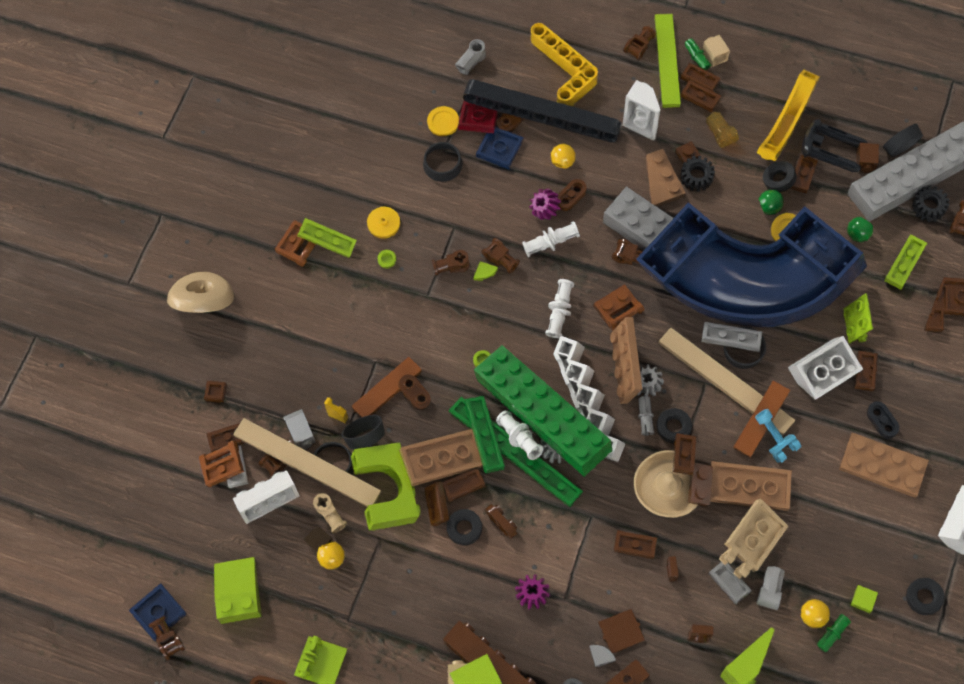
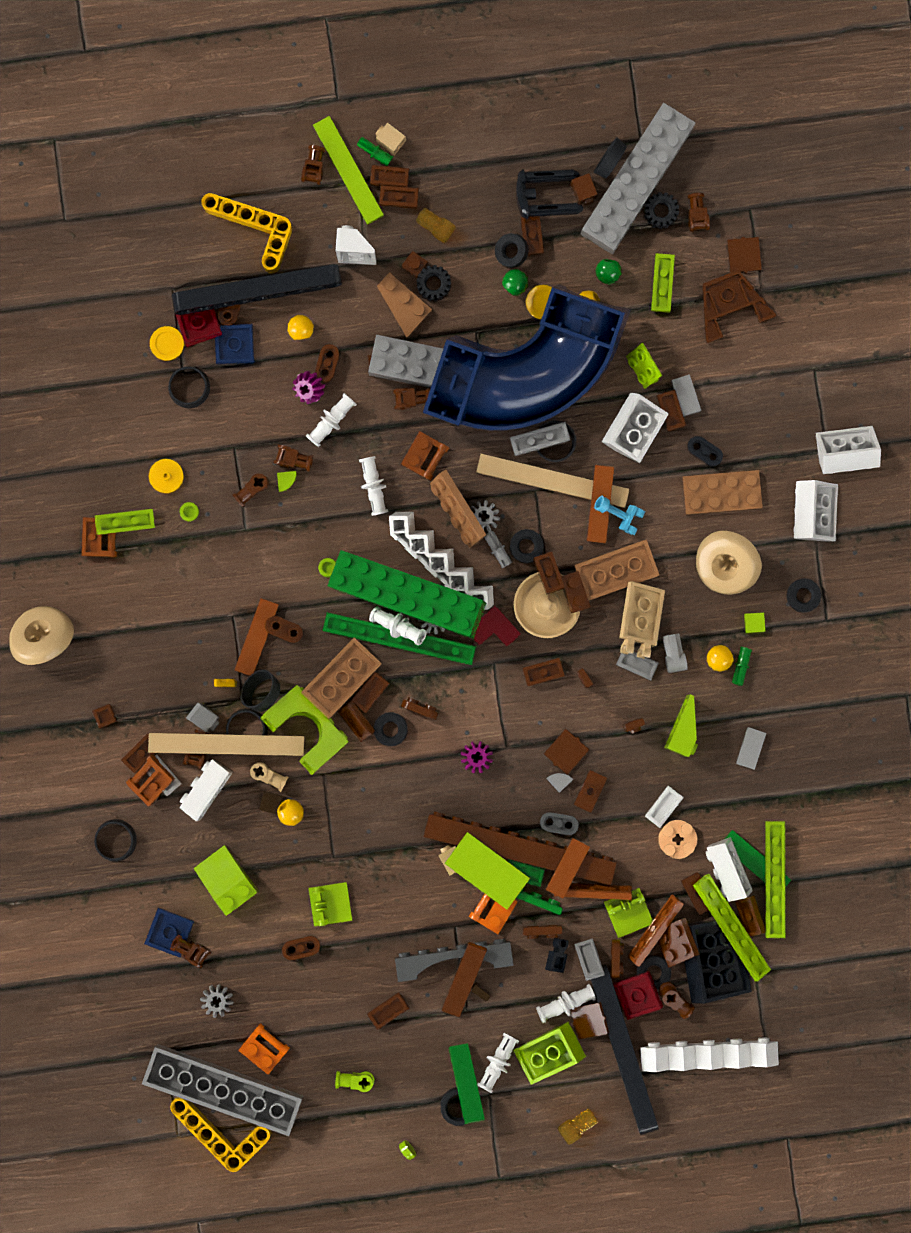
camera: 30 degrees left, 20 degrees up
light grey piece [455,39,486,75] -> none
green tile [464,396,505,473] -> none
yellow arch [757,69,820,161] -> none
none -> black tyre [94,819,137,862]
none -> dark red tile [474,606,521,647]
none -> light grey tile [671,374,701,416]
none -> tan hat [696,531,762,595]

